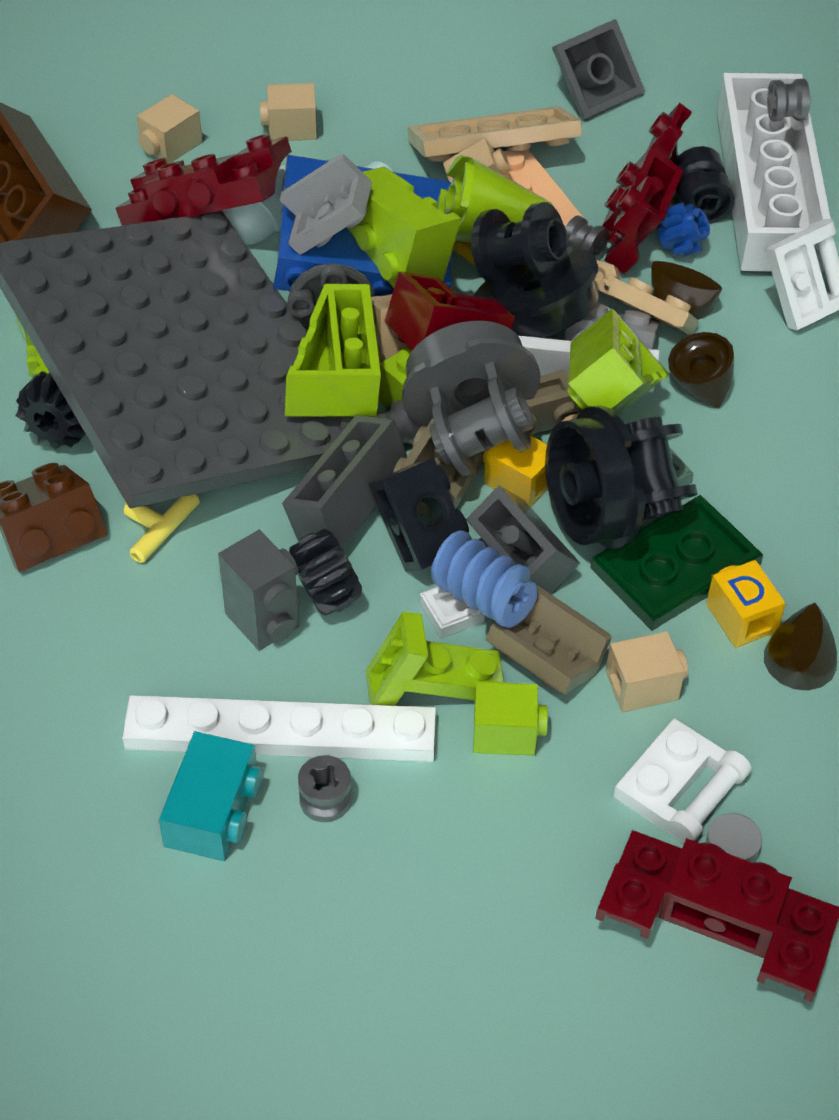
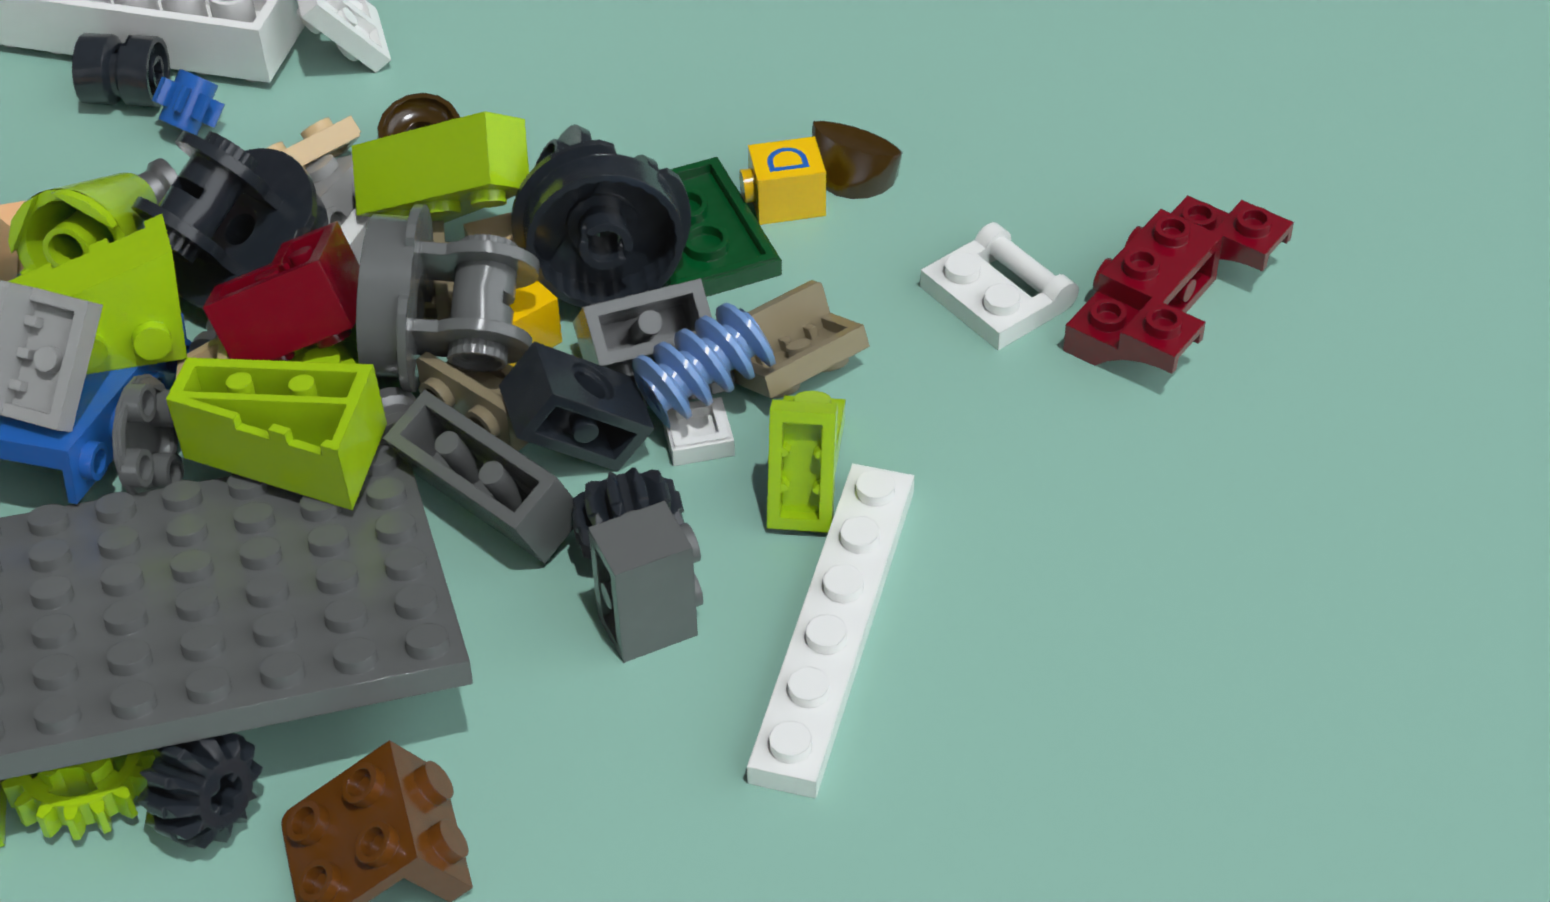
camera: 75 degrees left, 5 degrees down
light yellow piece [123,494,200,563] -> none
teal brick [159,731,263,862] -> none
flat silver wheel [298,755,351,822] -> none
lime brick [473,682,548,756] -> none
dark red bracket [602,102,692,274] -> none
tan brick [606,631,688,713] -> none
dark brown piece [651,261,722,320] -> none
light grey tile [706,813,762,863] -> none

